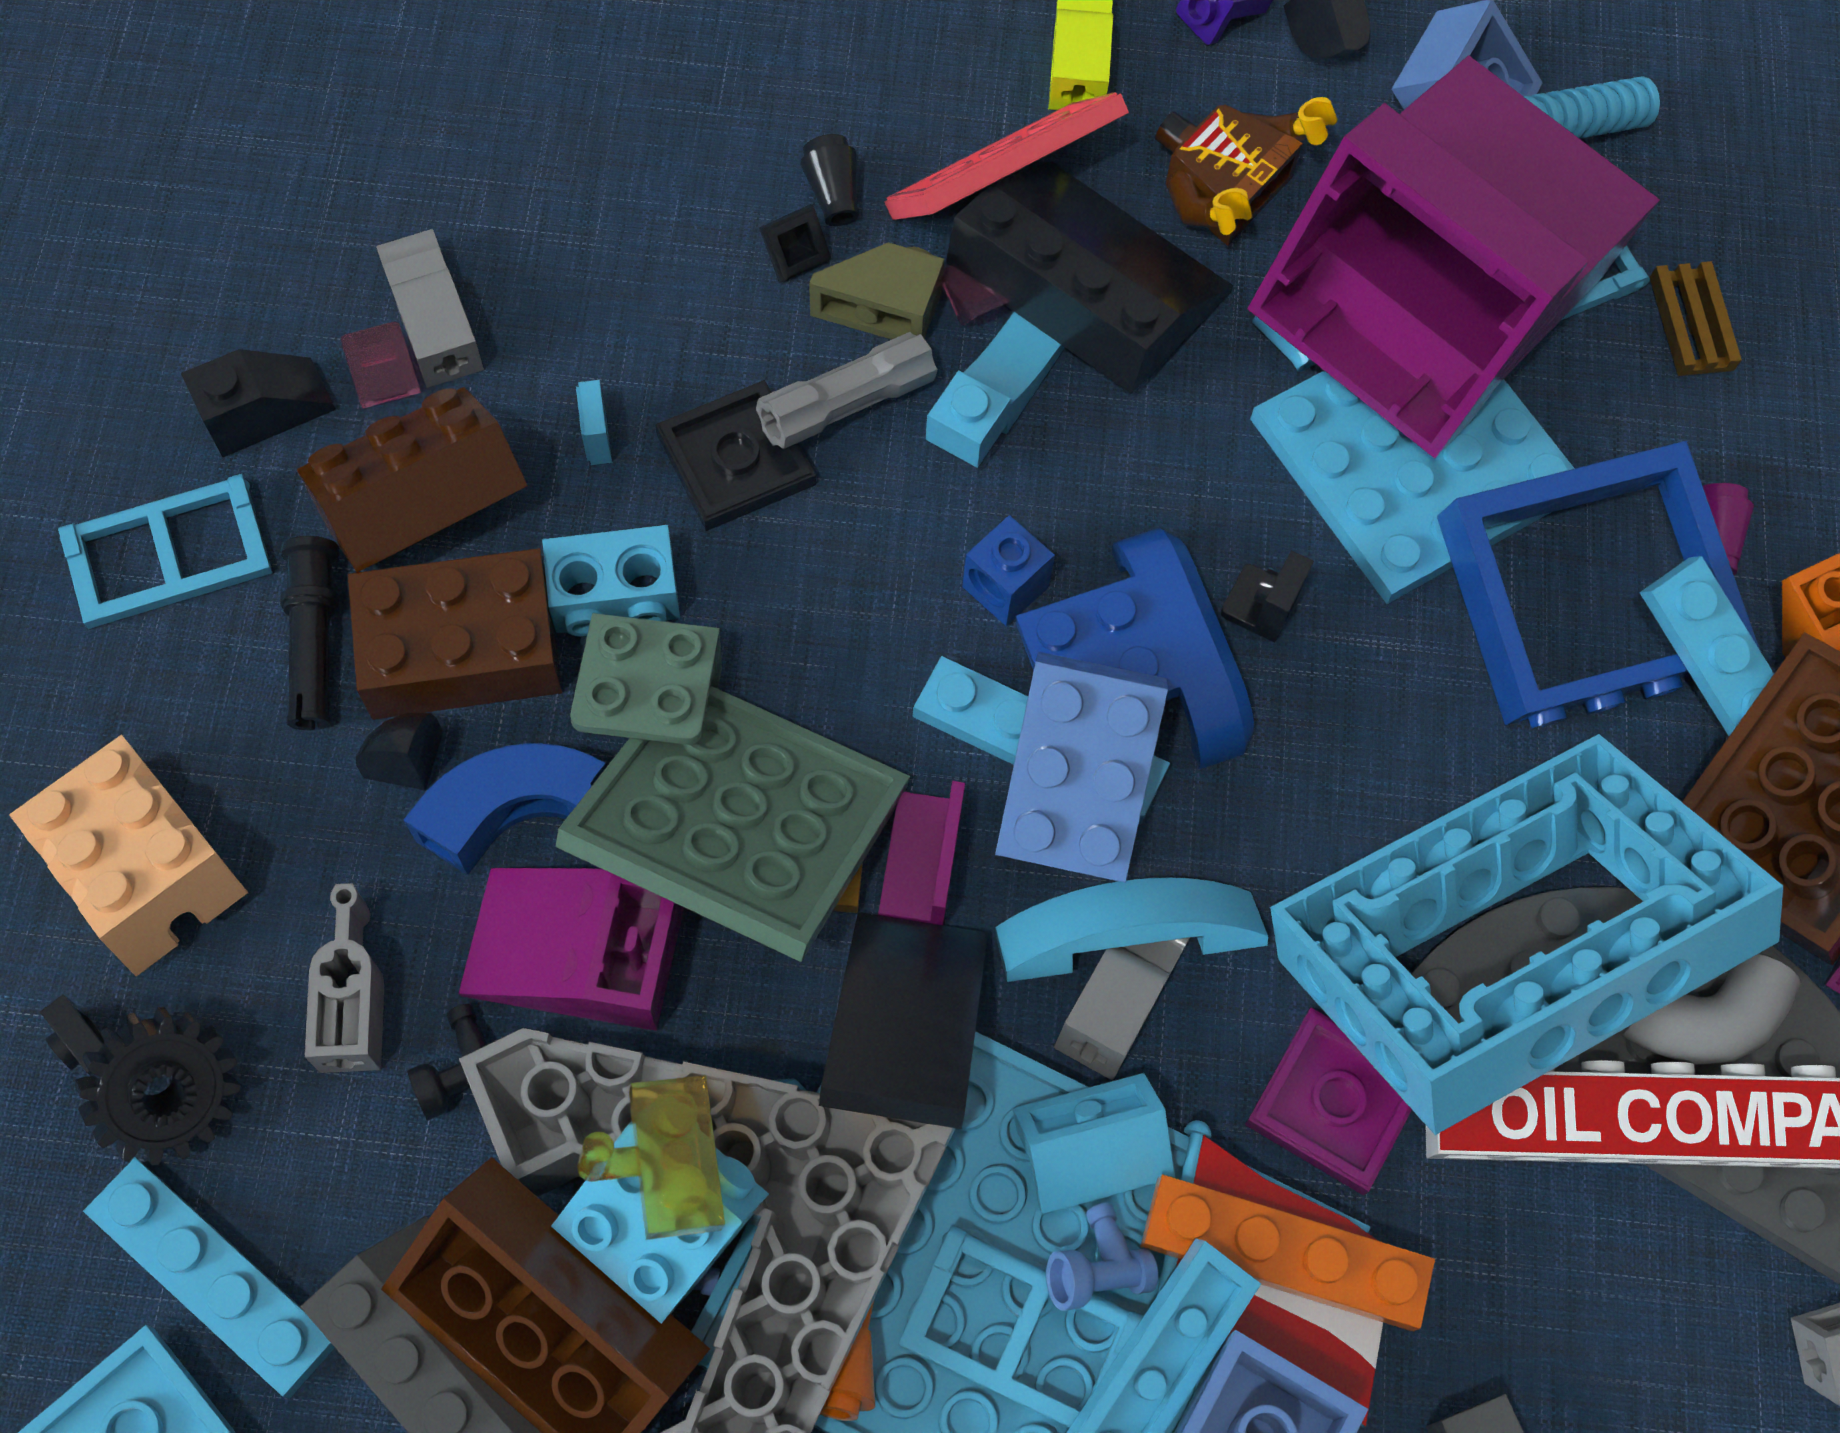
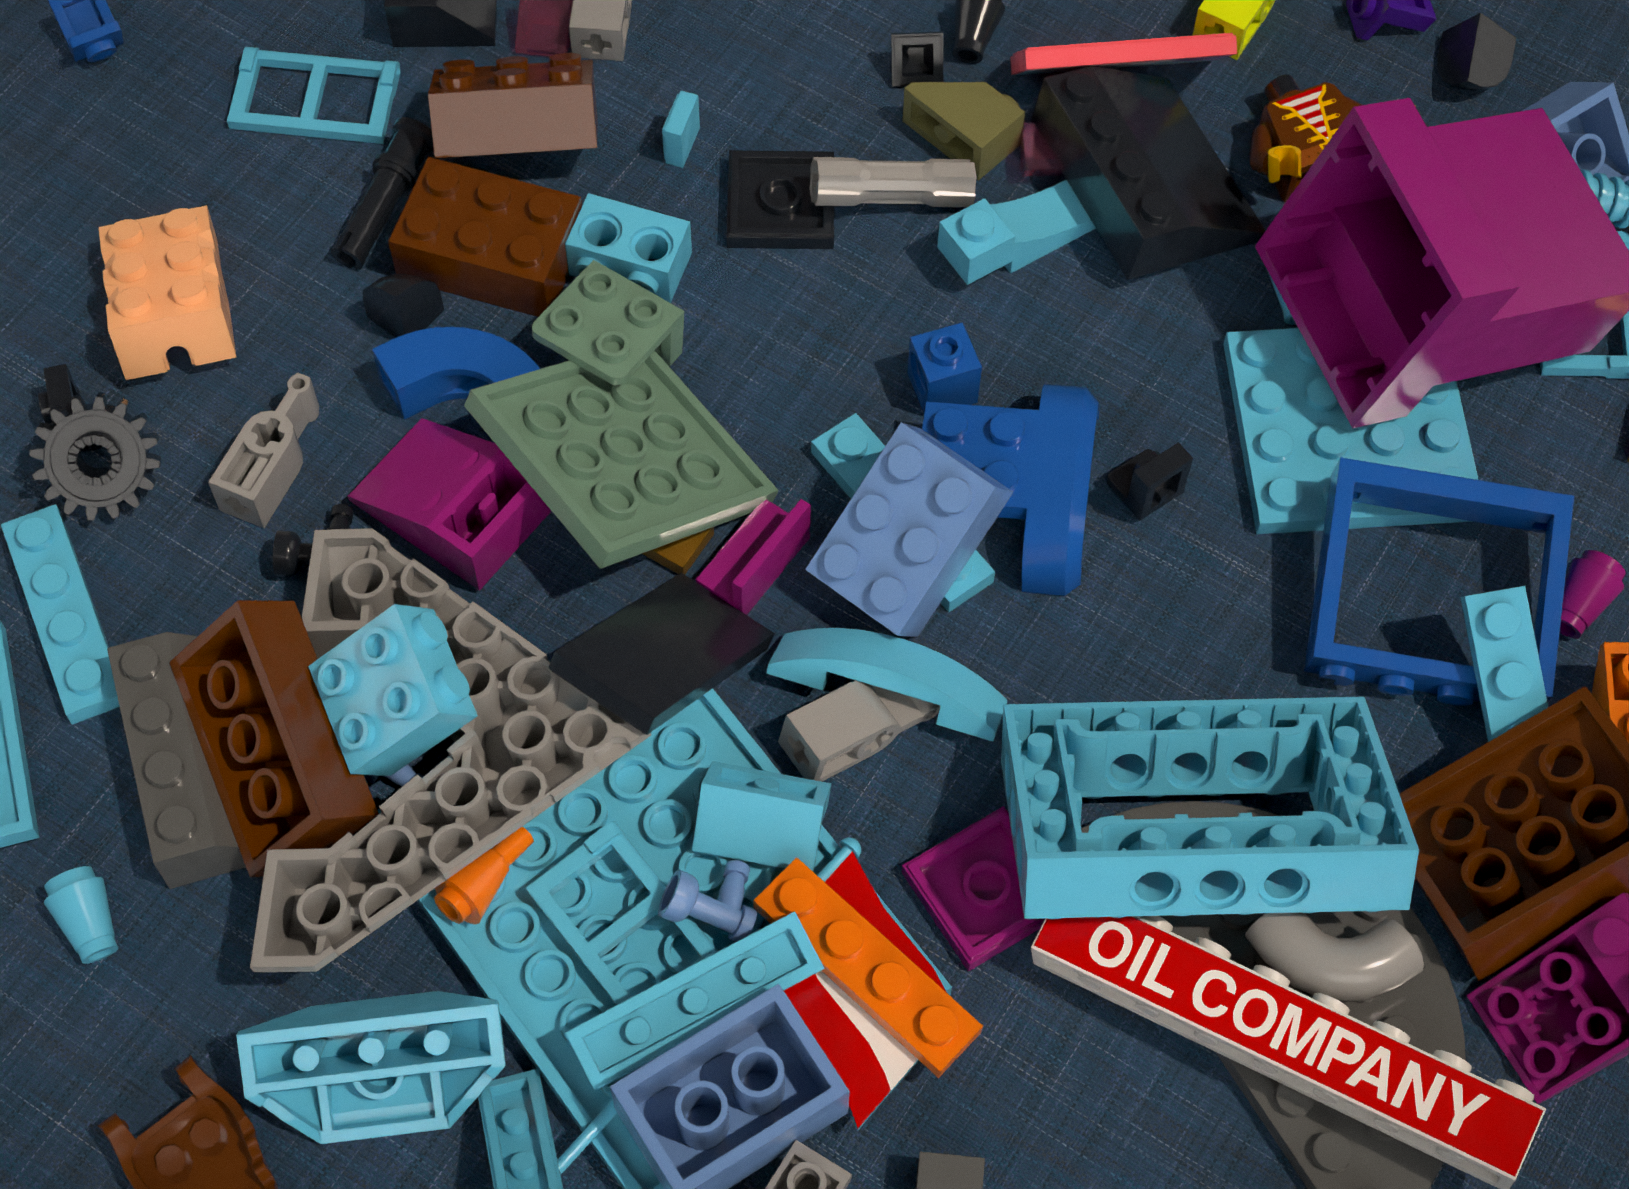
camera: 30 degrees right, 5 degrees down
clear yellow plate [577,1075,725,1240] -> none

